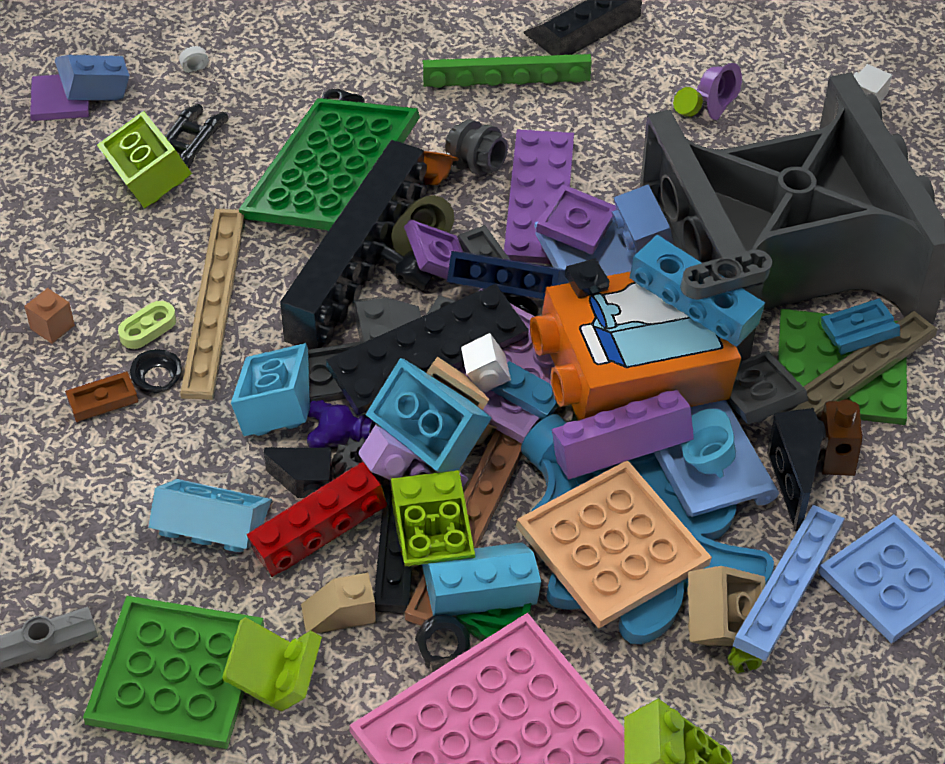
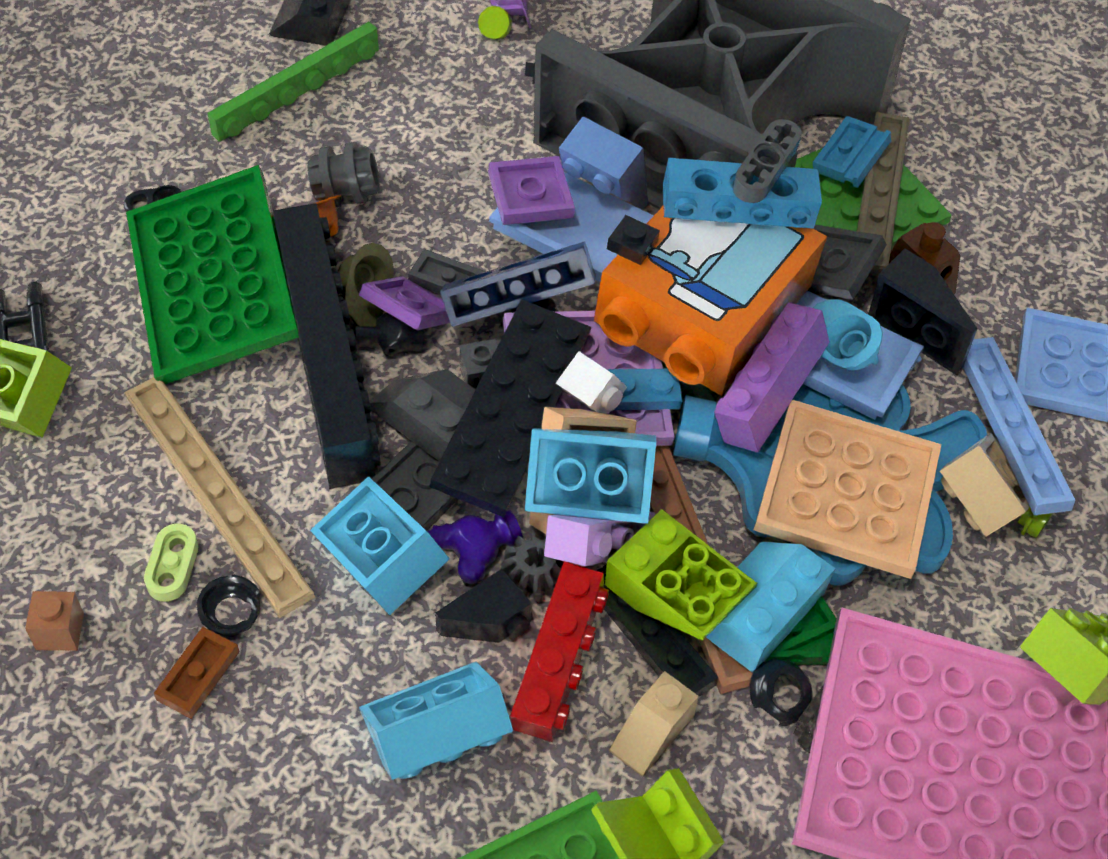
camera: 40 degrees left, 5 degrees up
medium lavender plate [504,129,574,264] -> none

